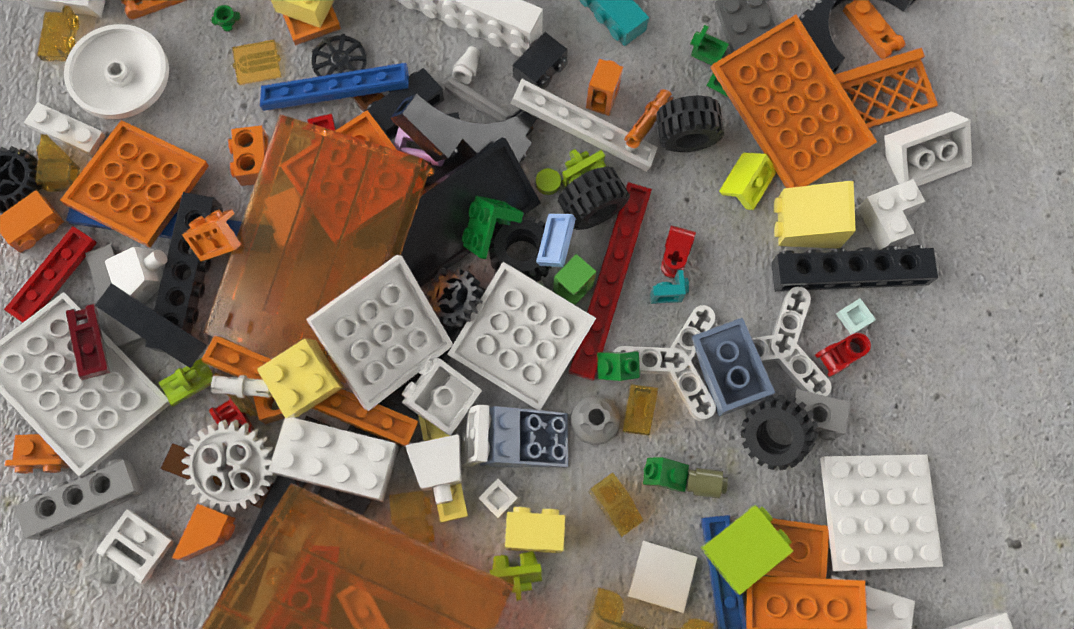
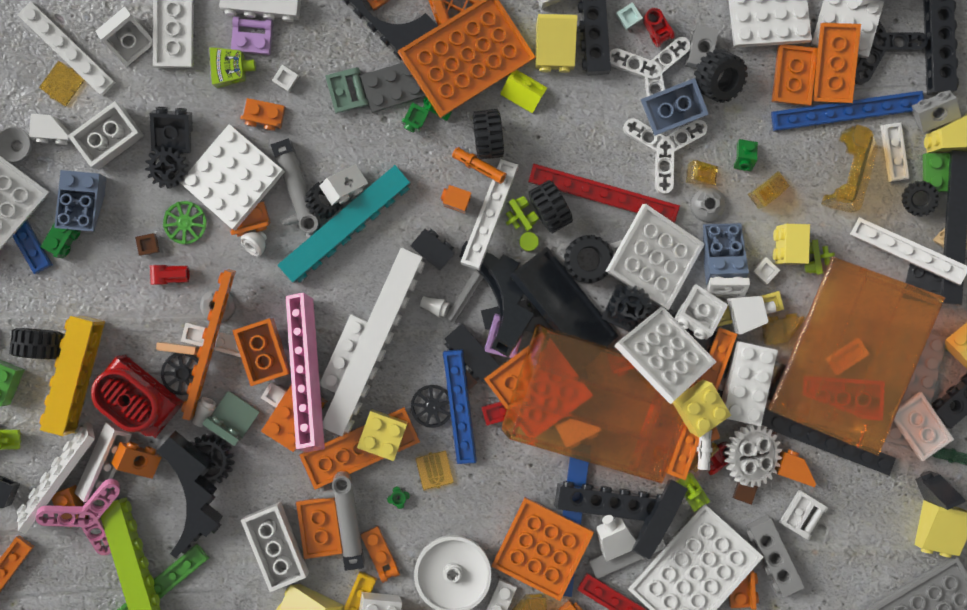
camera: 90 degrees left, 15 degrees up
dark red plate [66,304,110,380] -> none
orange bracket [182,209,241,261] -> none
orange brick [228,125,272,186] -> none
green bracket [462,196,524,259] -> none
light blue tile [536,214,576,267] -> none
bright green panel [553,254,596,305] -> none
green bracket [597,351,640,381] -> none
white tile [628,541,697,613] -> none
teal bracket [650,270,689,304] -> none
red piece [661,225,696,278] -> none
olive brick [686,467,728,499] -> none
lime panel [700,505,793,595] -> none

